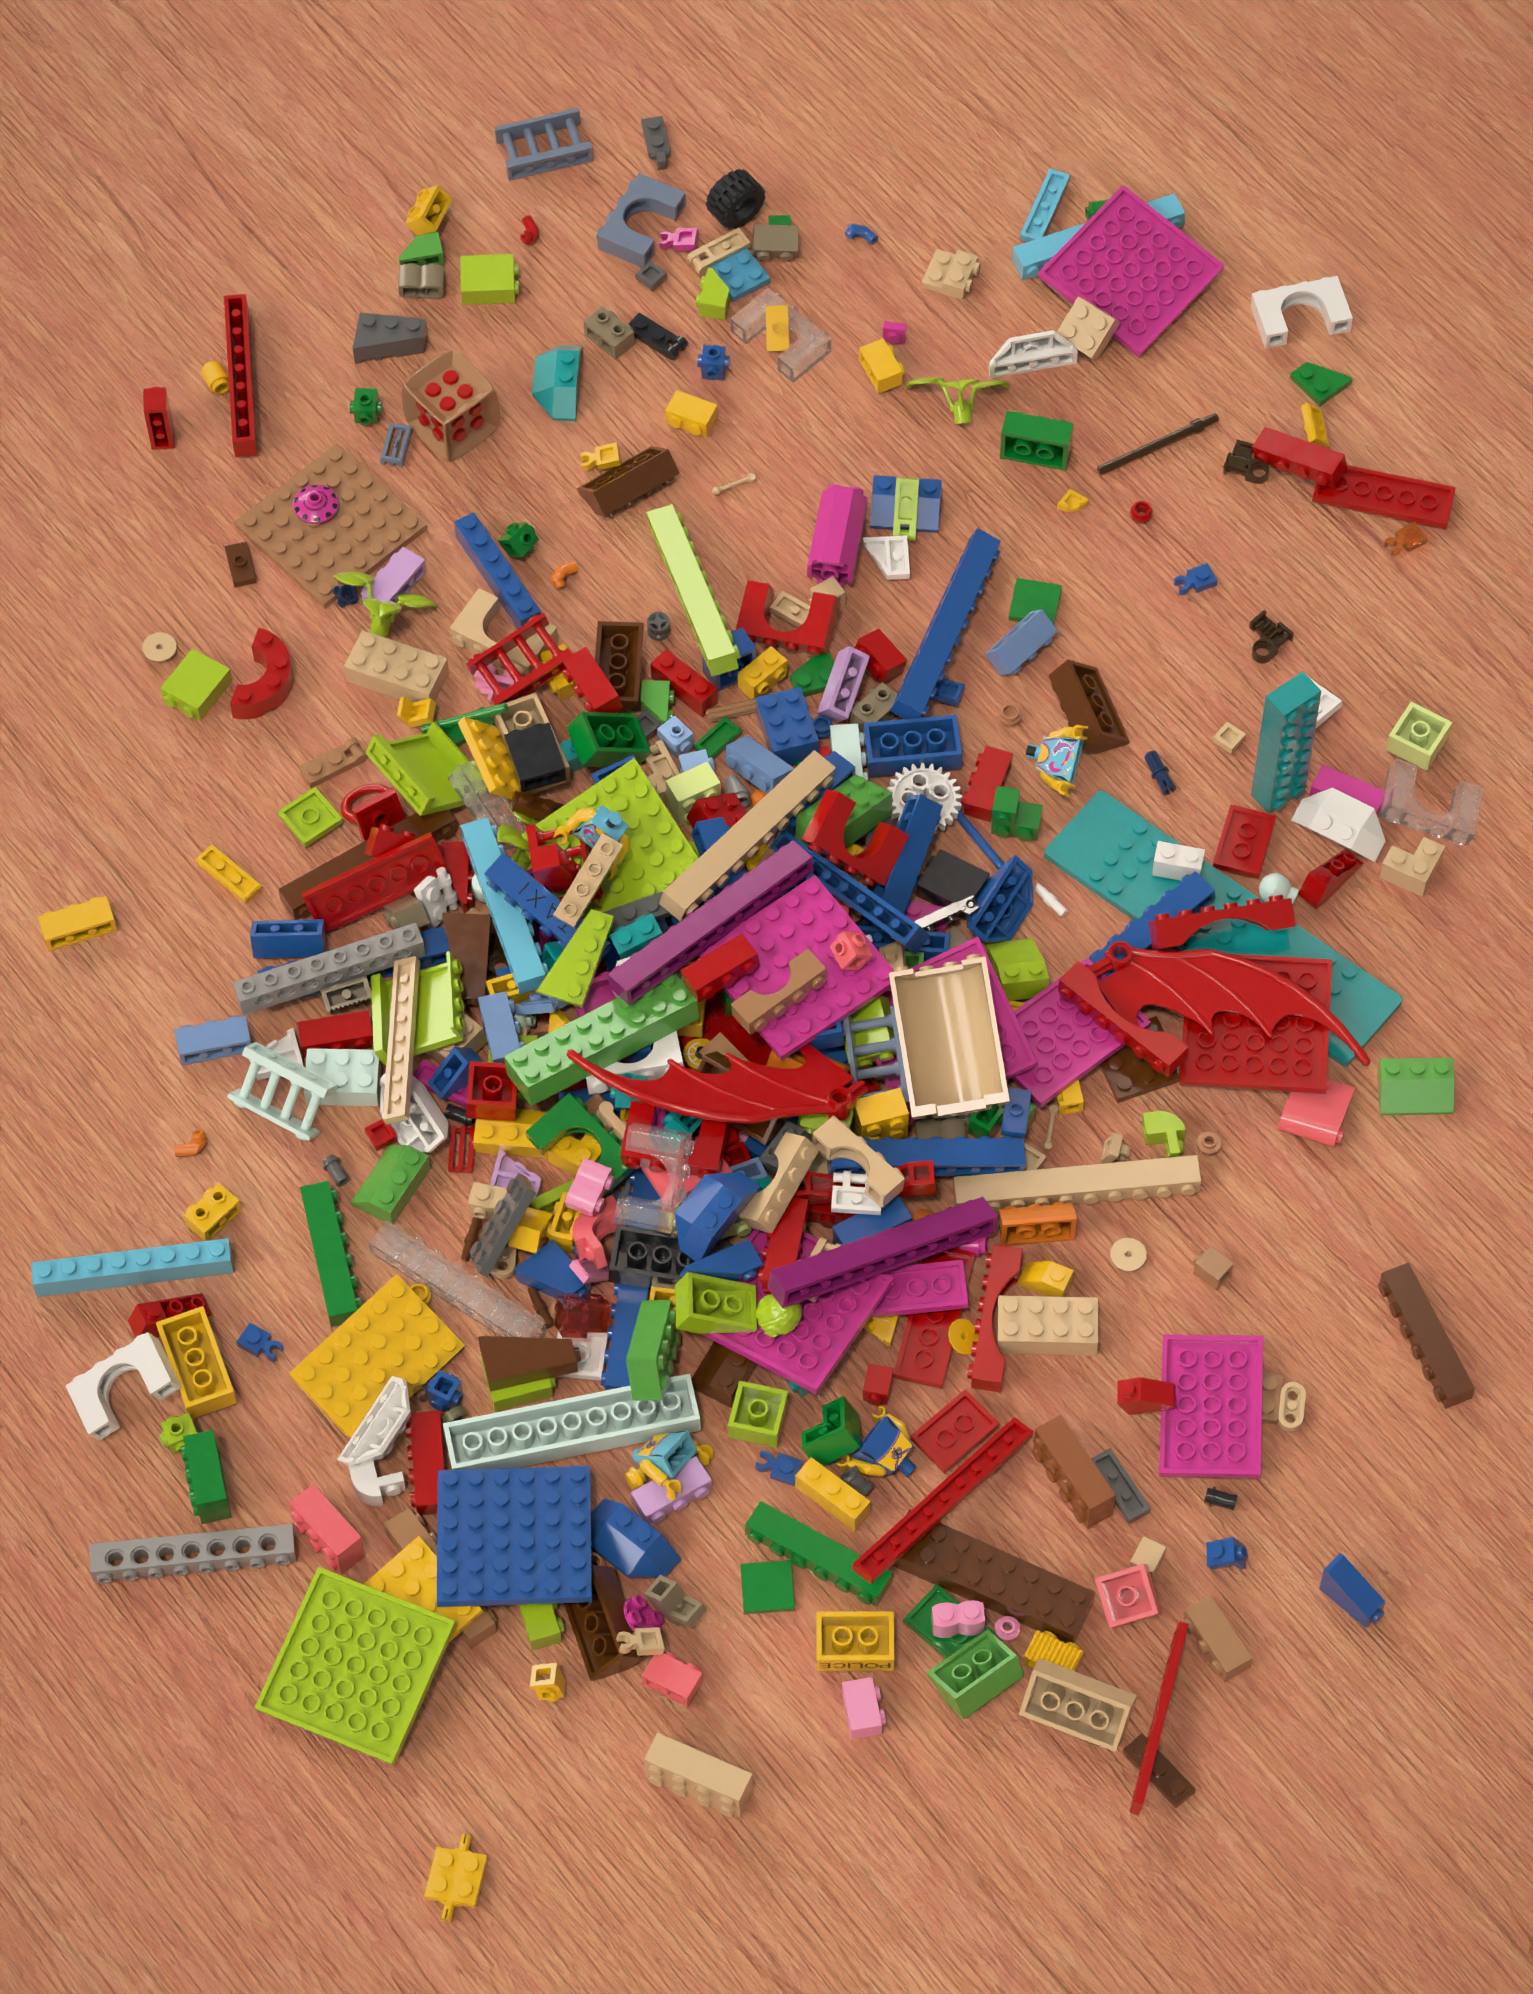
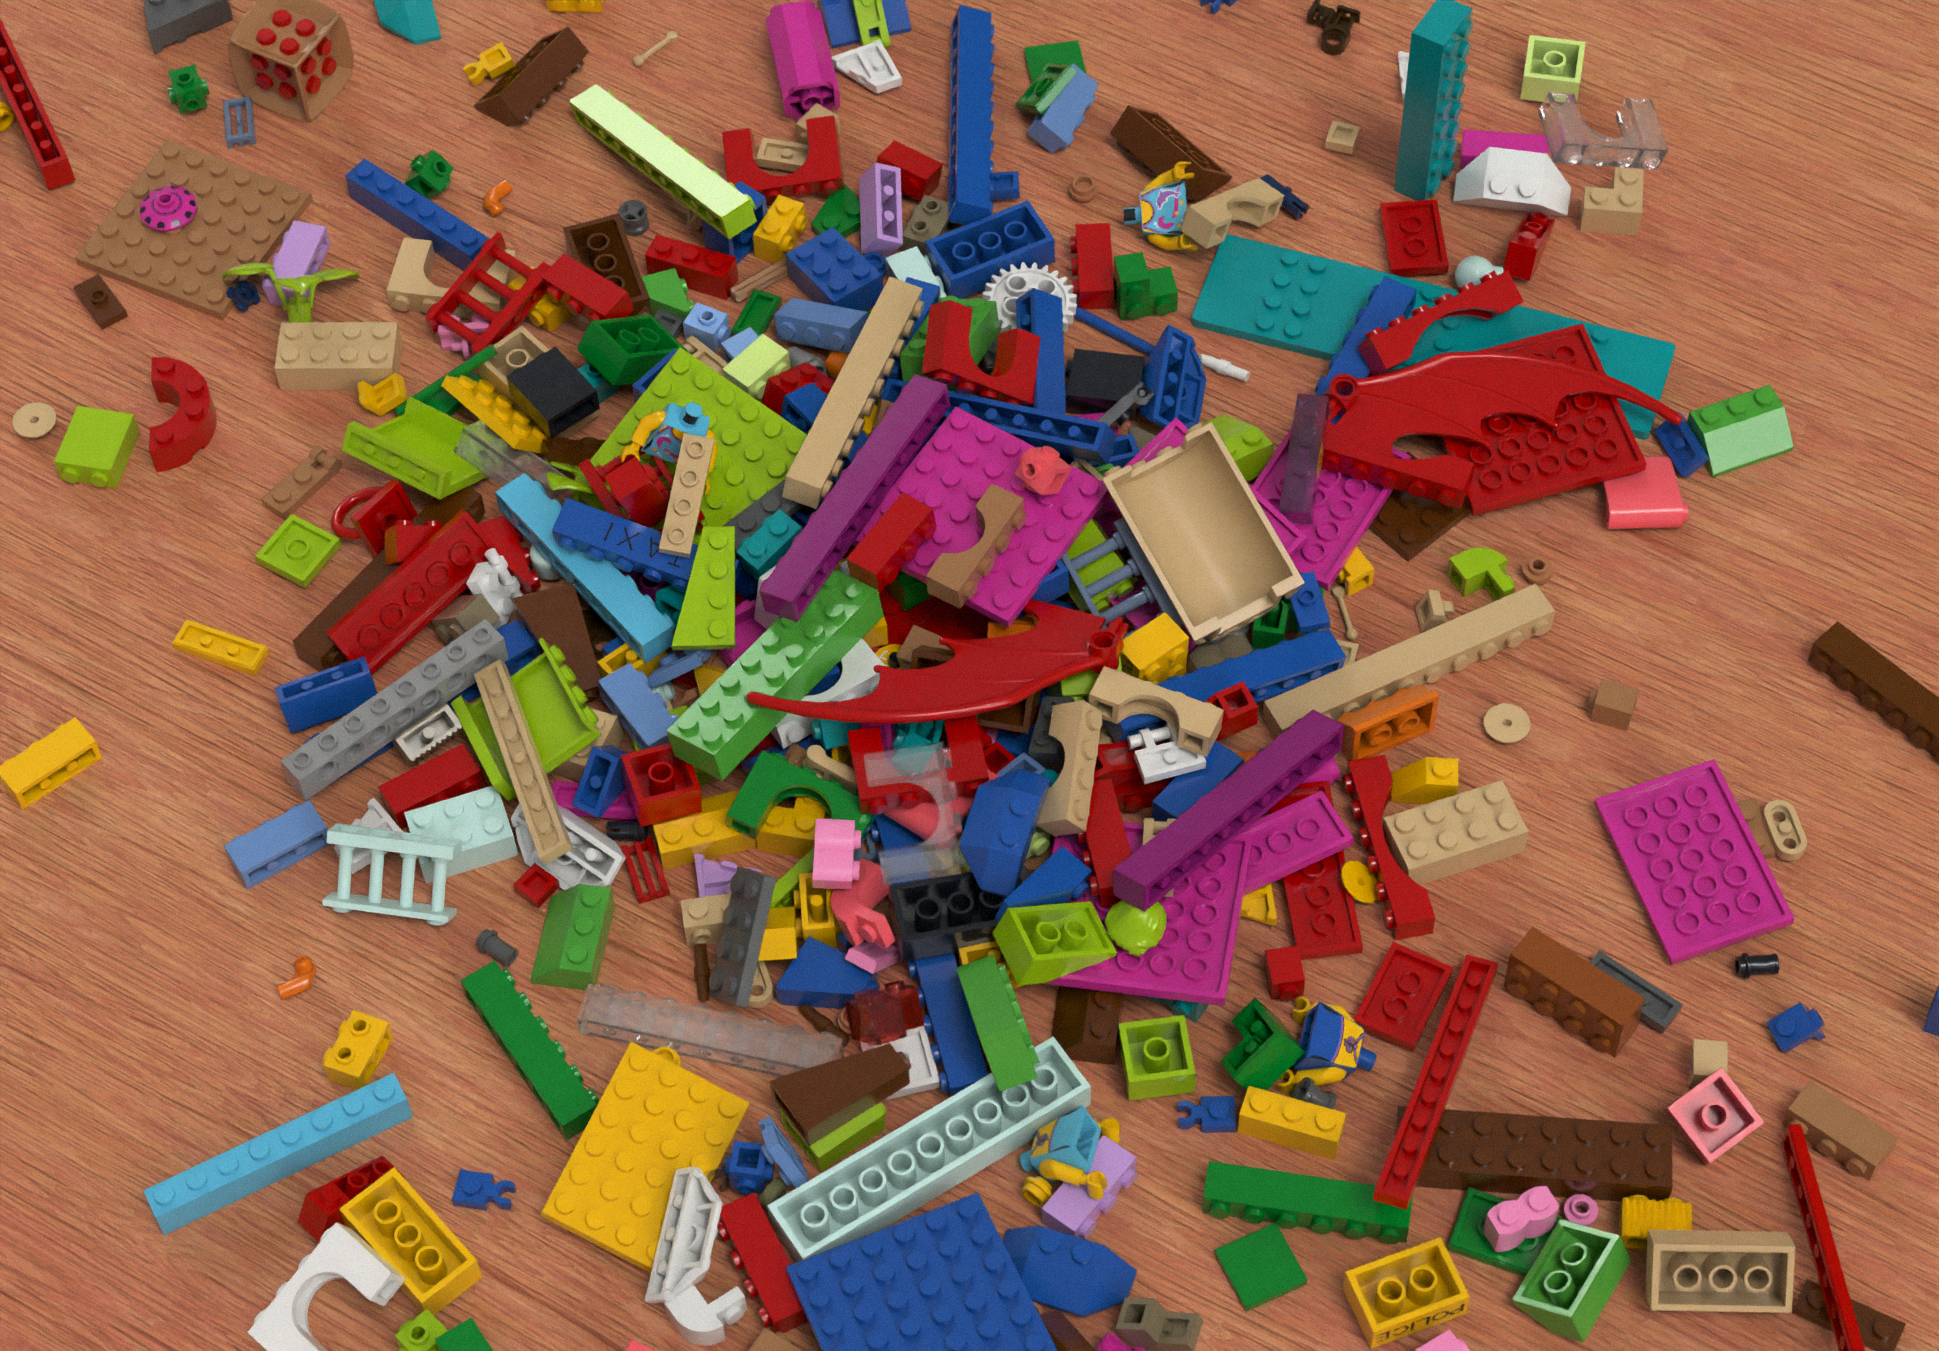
camera: 20 degrees left, 5 degrees down
red slope [1117,1377,1176,1415] -> none
white brick [1152,841,1205,880] -> none
none -> medium blue plate [758,1116,810,1188]
none -> green tile [1015,63,1077,115]
none -> tan arch [1181,178,1284,249]
none -> clear purple brick [1279,393,1331,524]
none -> blue plate [1654,412,1709,478]

